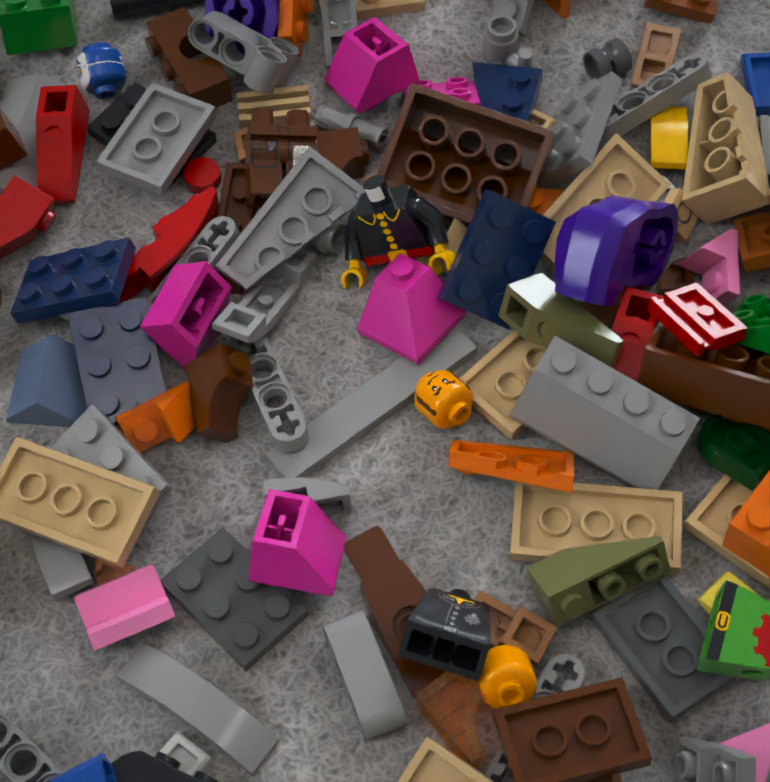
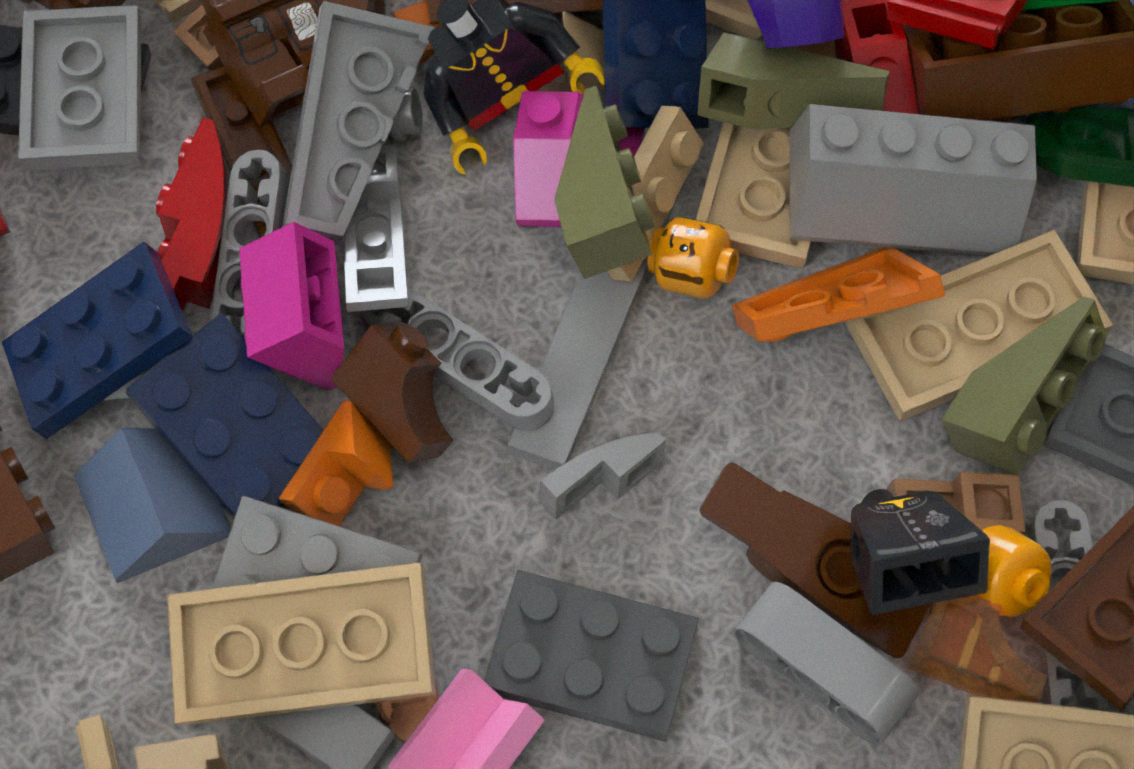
camera: 35 degrees left, 5 degrees up
red tile [183,157,222,194] -> none
dark pink slope [248,489,346,597] -> none
none -> olive slope [554,86,655,279]
none -> tan plate [607,106,704,282]

